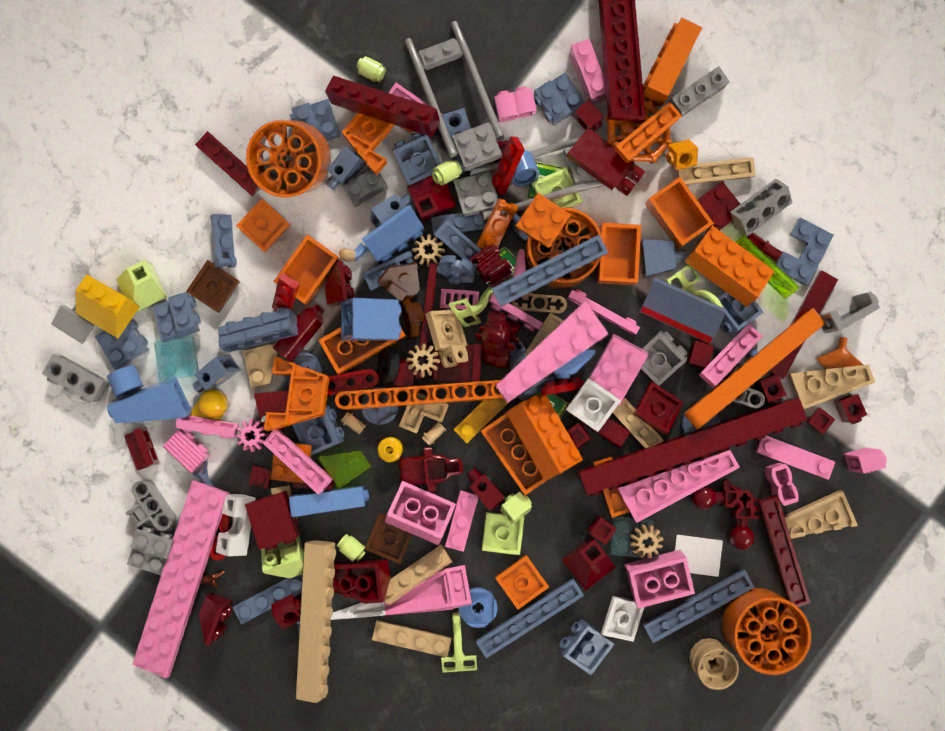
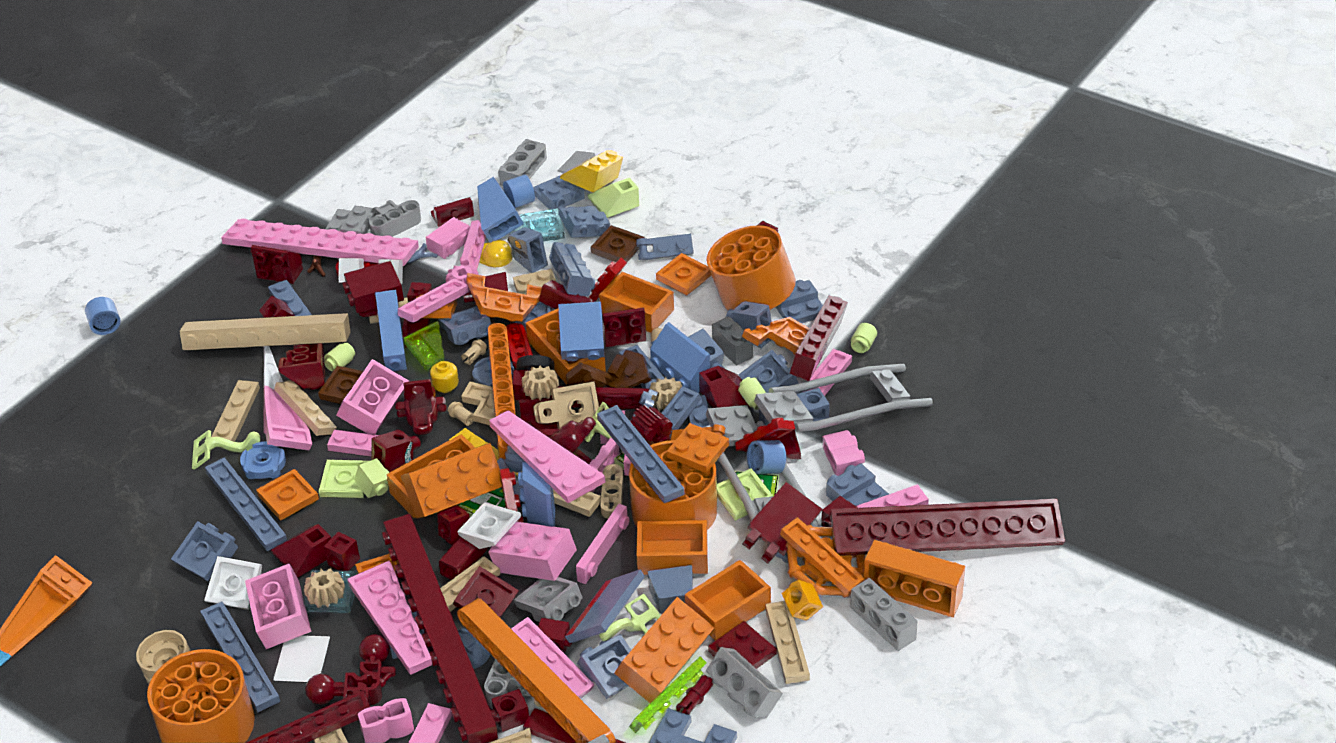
camera: 90 degrees right, 45 degrees down
yellowish green slope [261,535,304,578] -> none

